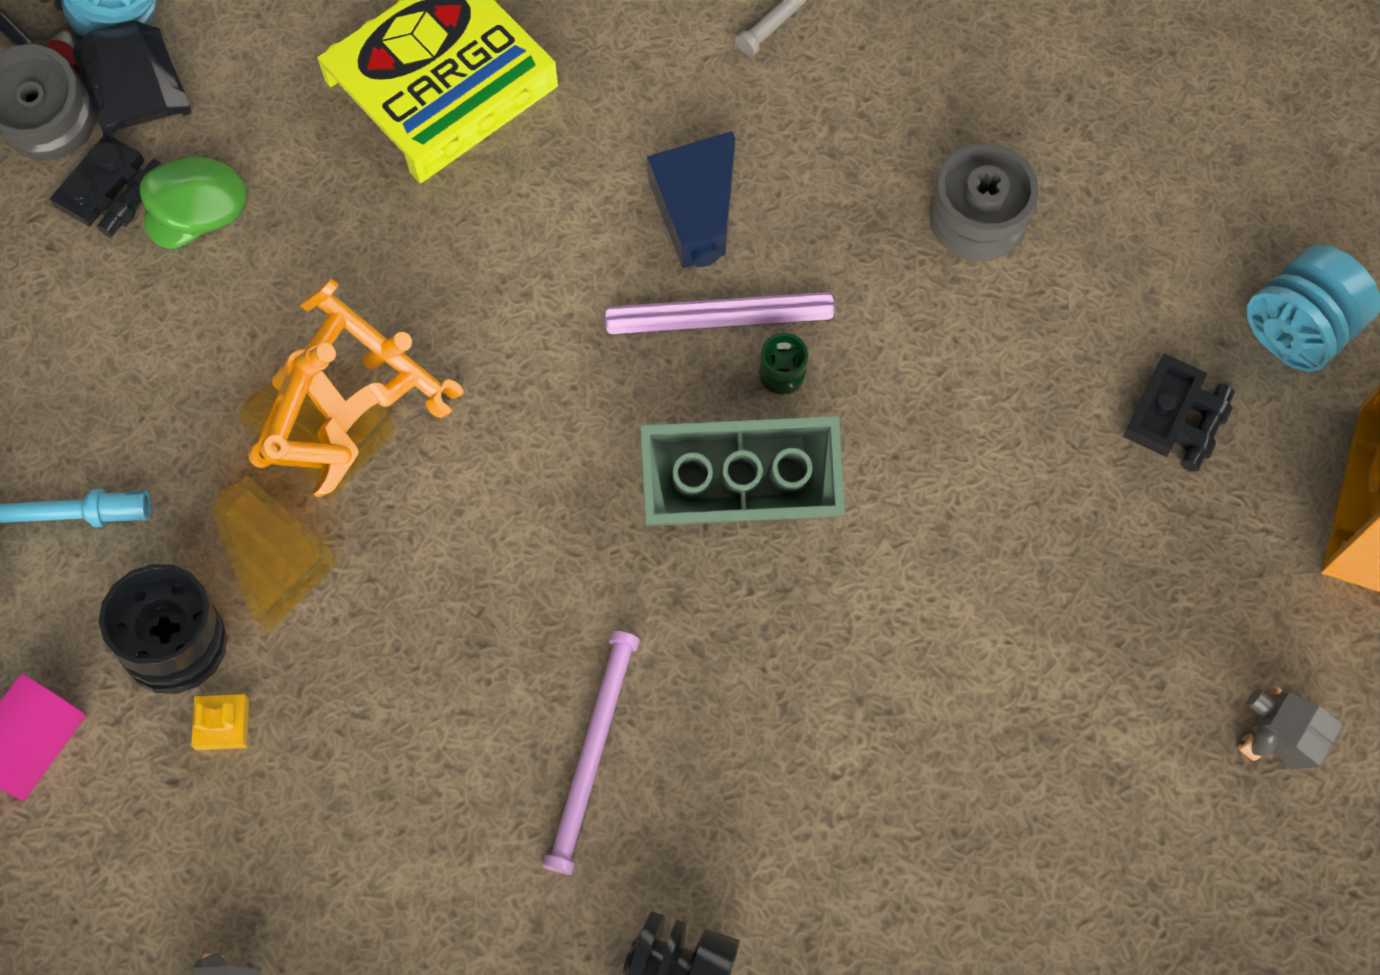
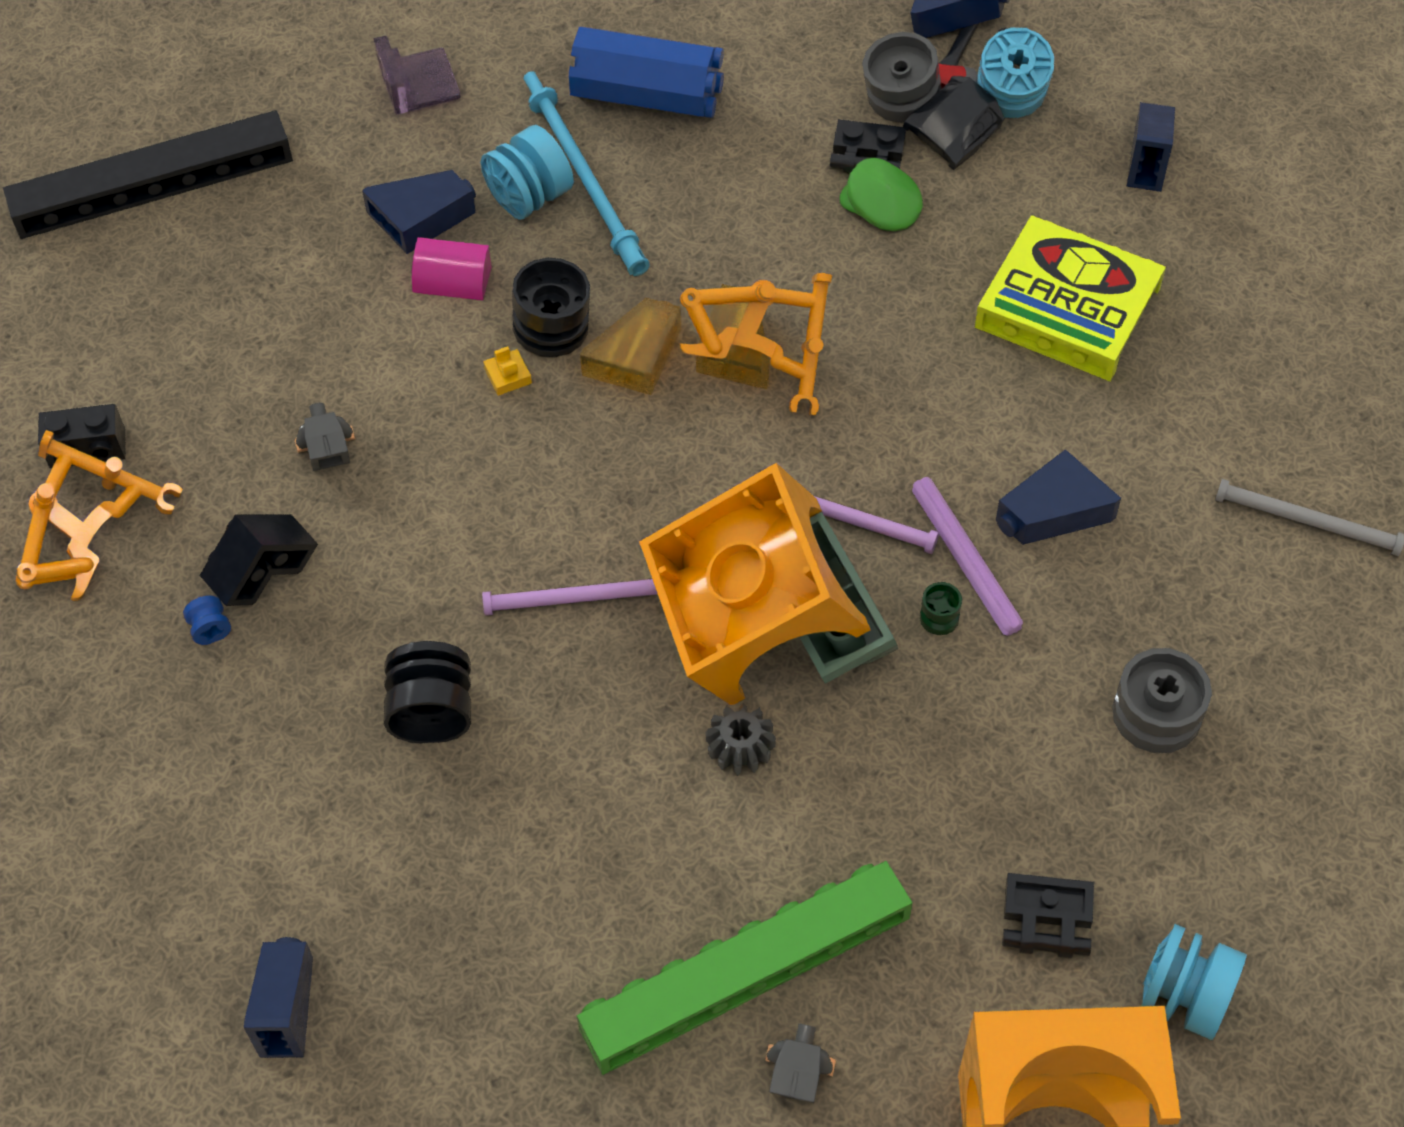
camera: 70 degrees right, 10 degrees down
none -> bright green brick [577,861,912,1075]
none -> light orange piece [639,463,871,705]
none -> dark grey gear [706,702,776,776]
none -> lavender bar [814,496,939,554]

